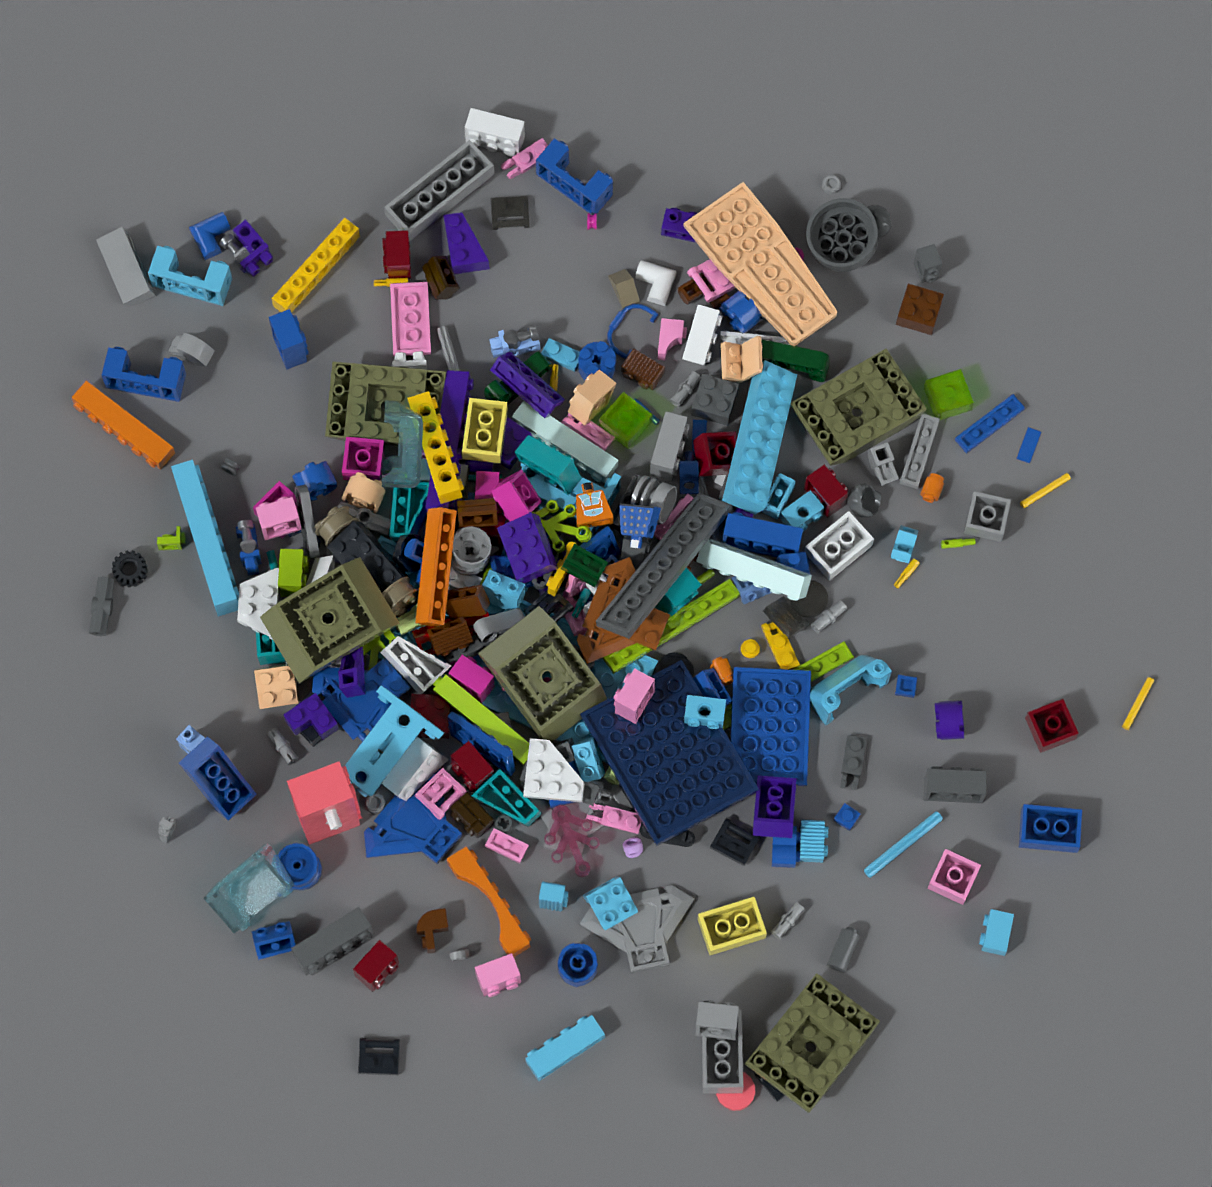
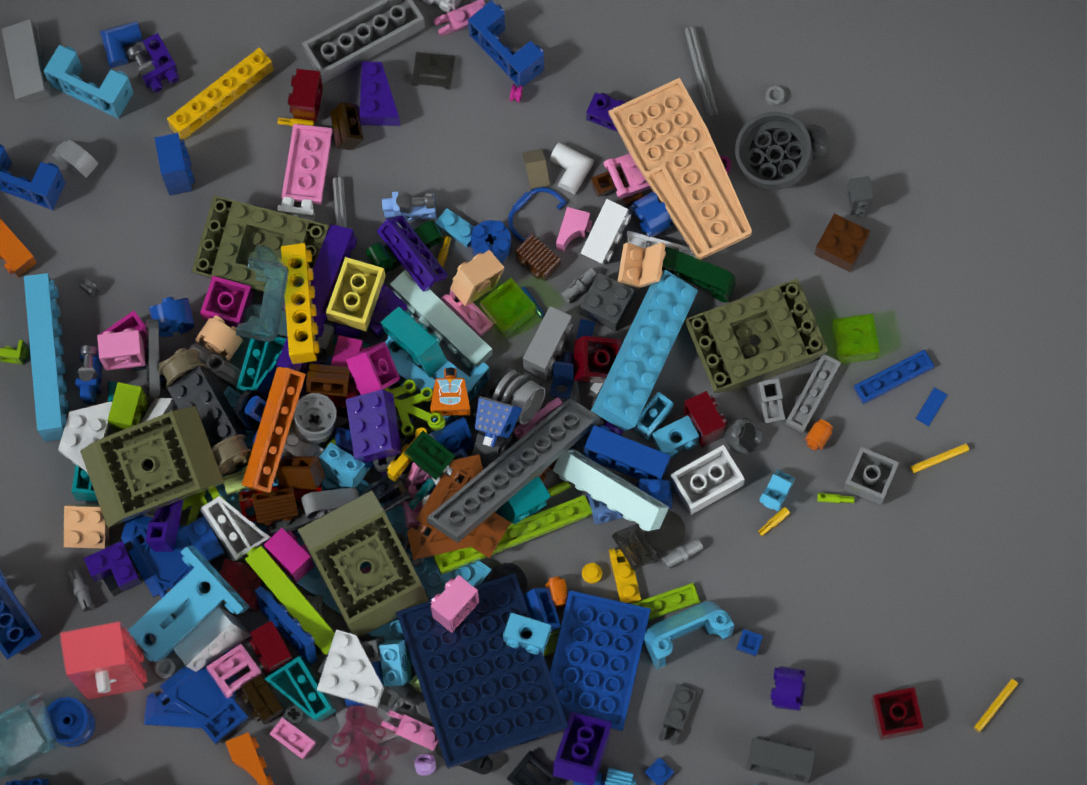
camera: 15 degrees right, 0 degrees up
none -> light grey axle [685,26,718,117]

